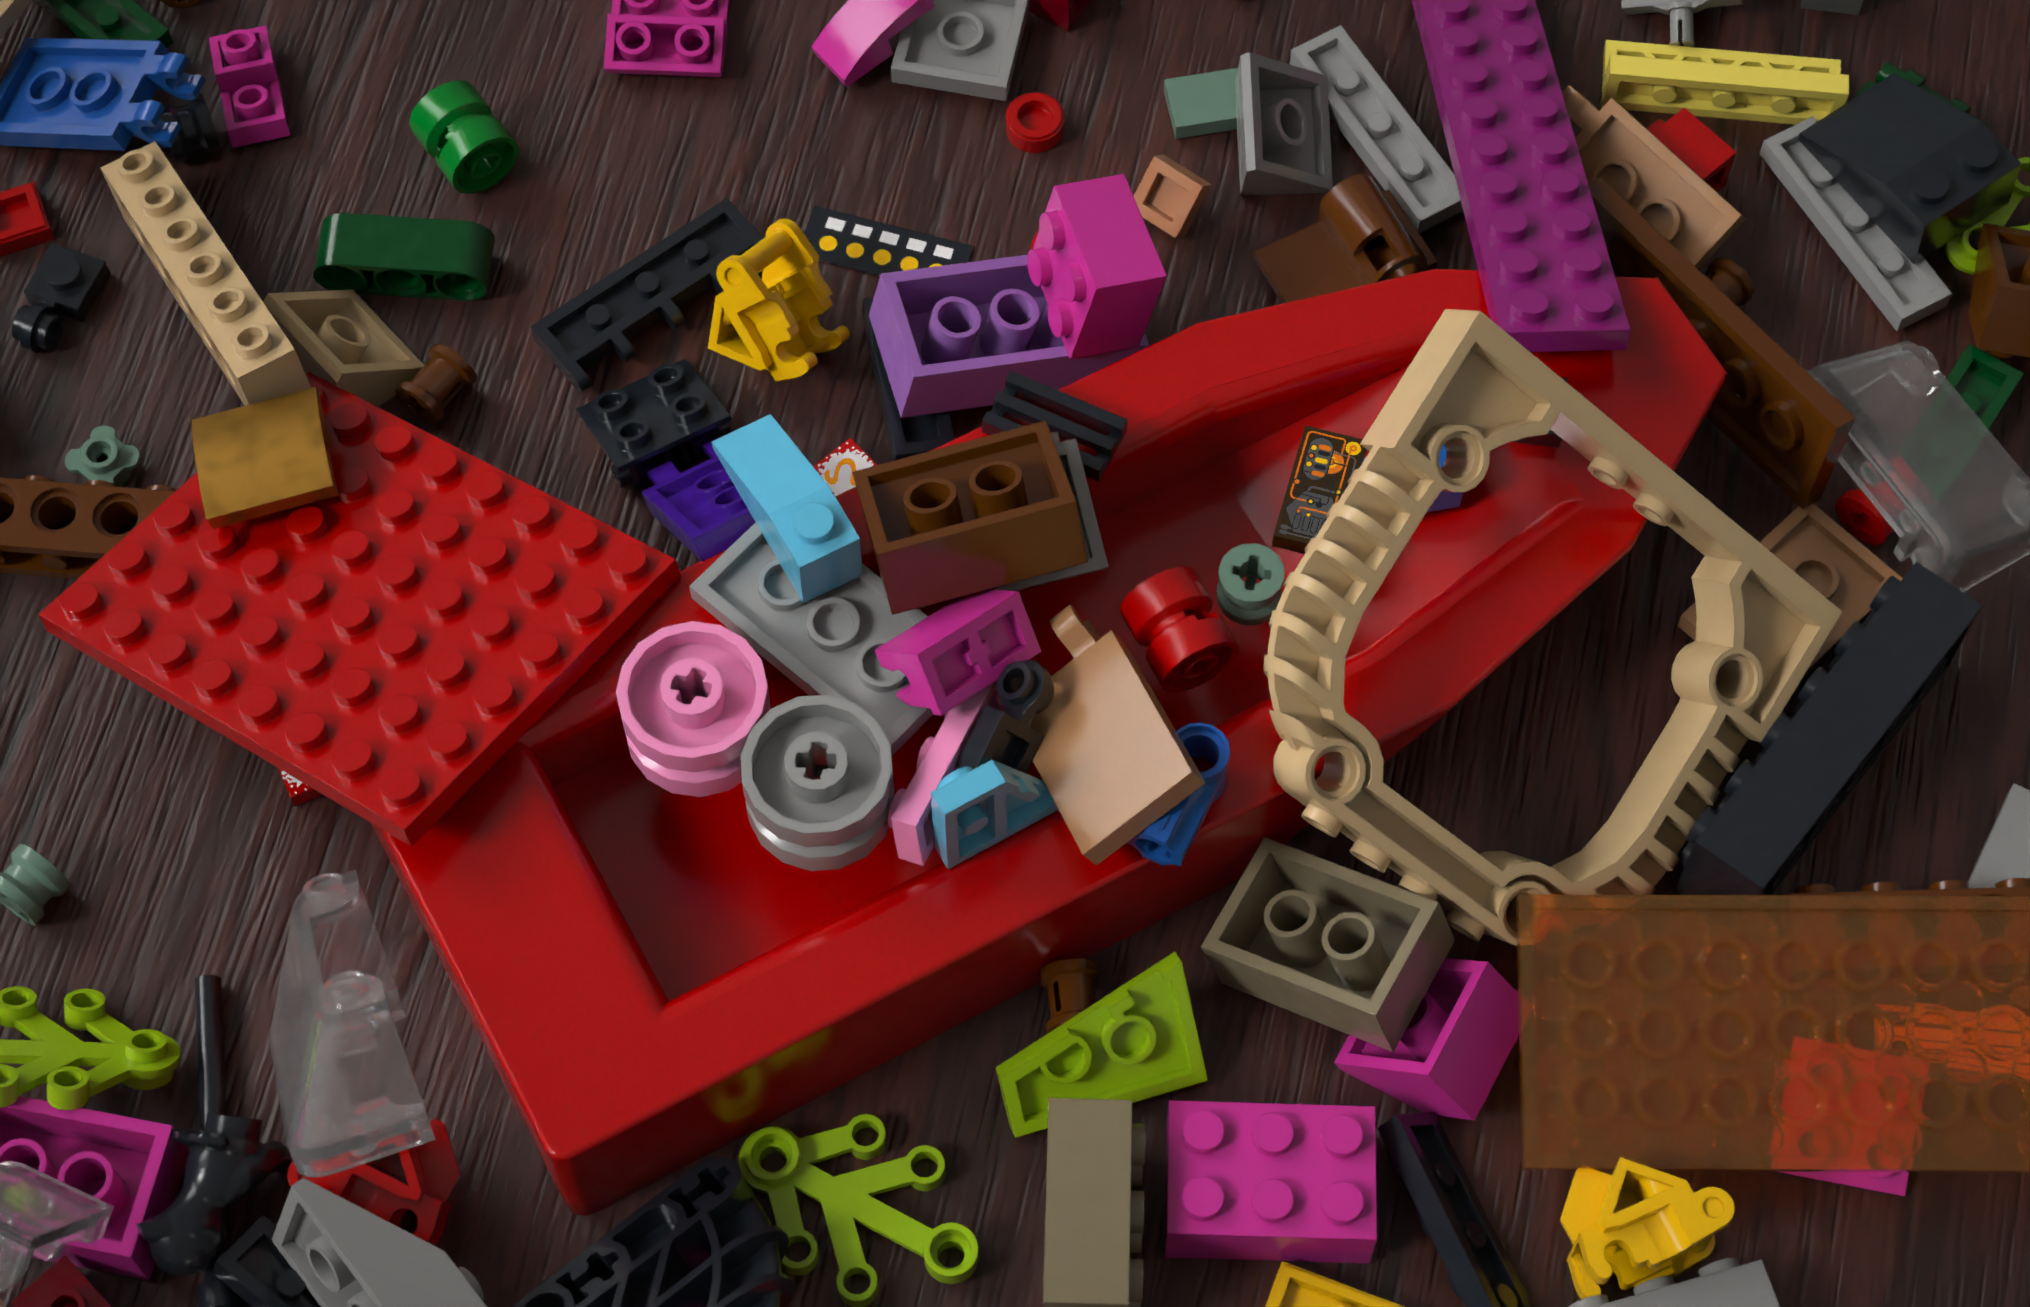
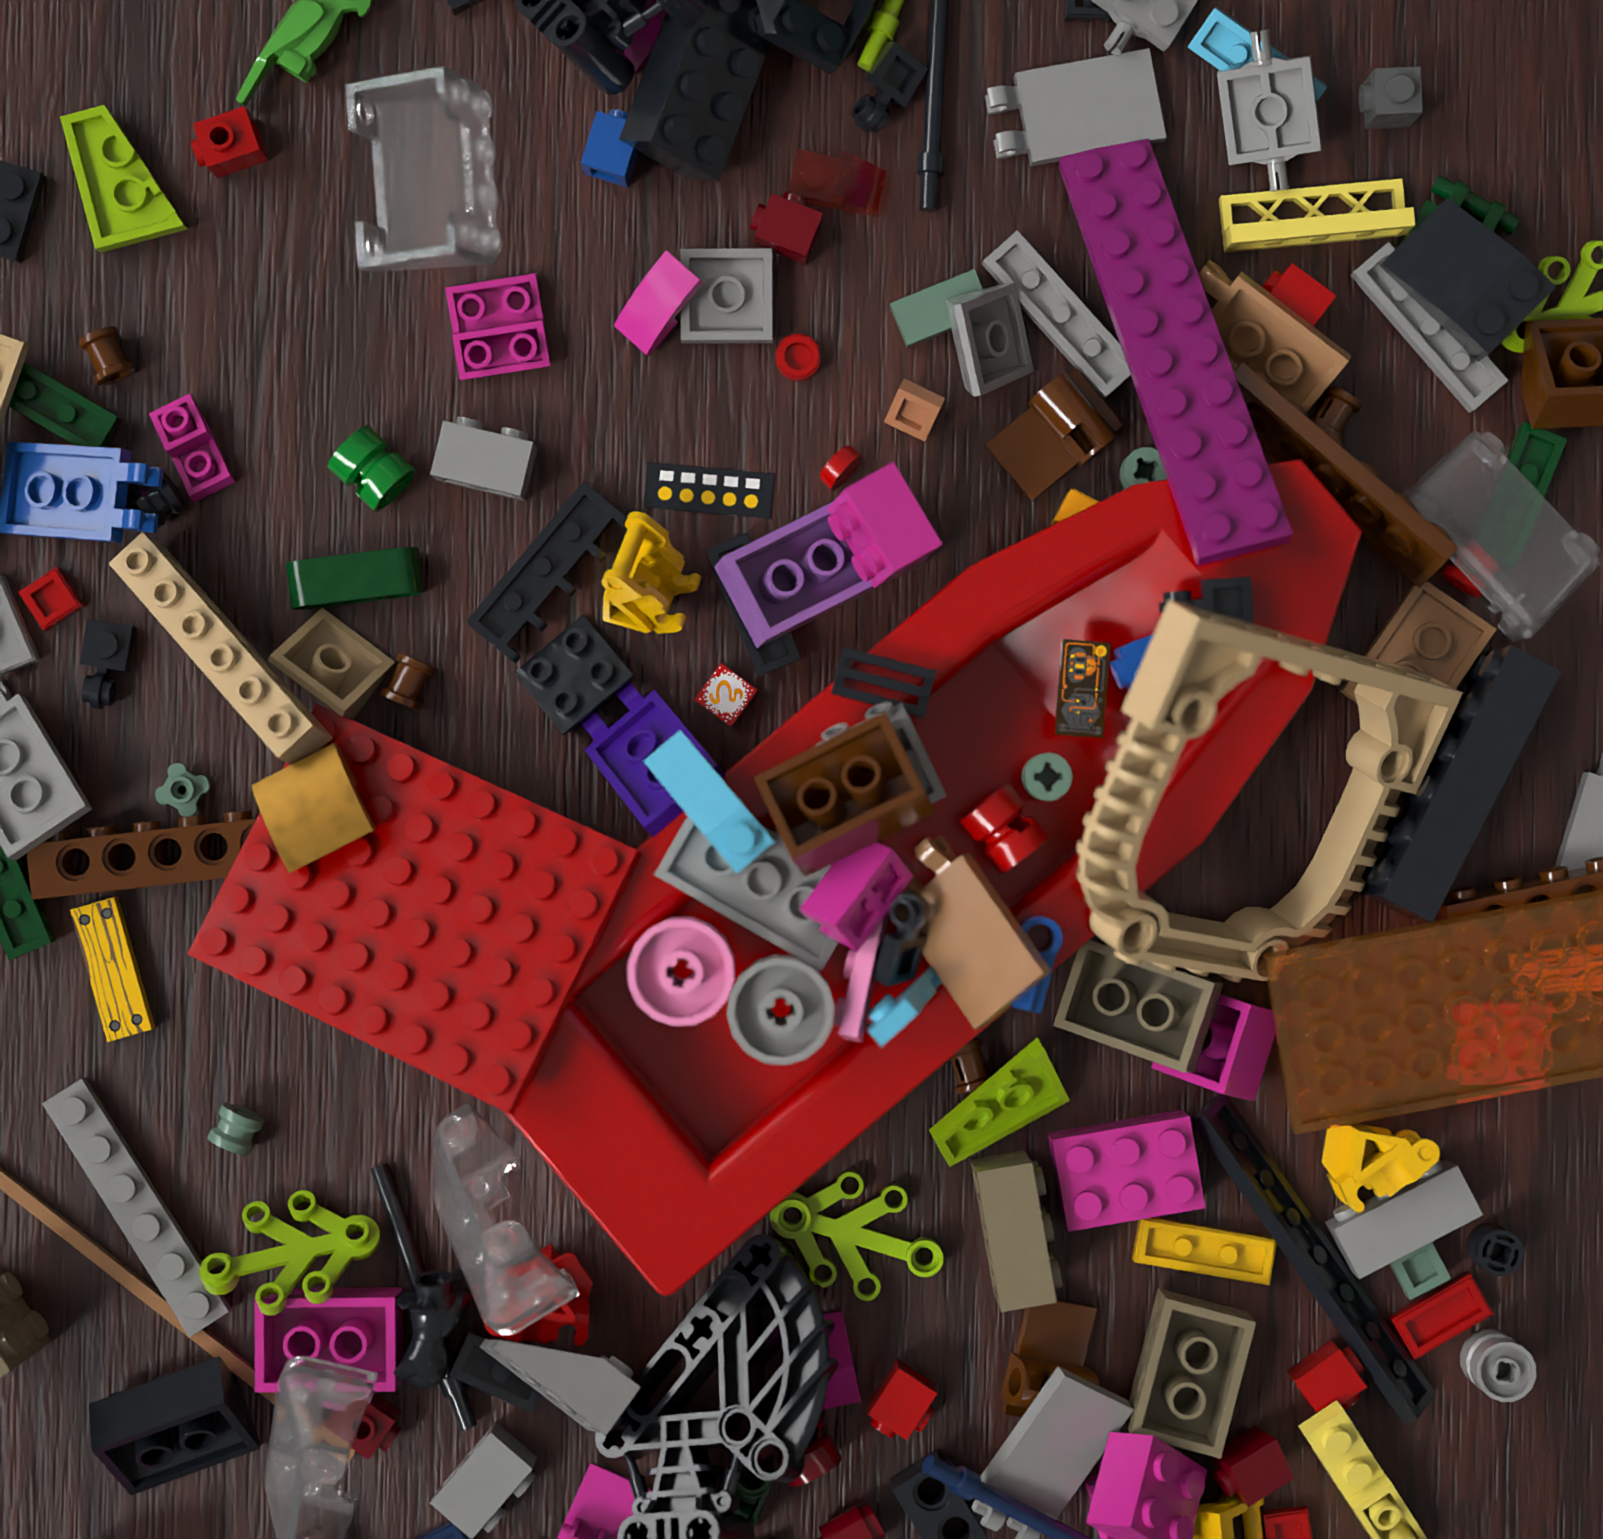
camera: 15 degrees left, 25 degrees up
none -> light grey brick [430,417,538,501]

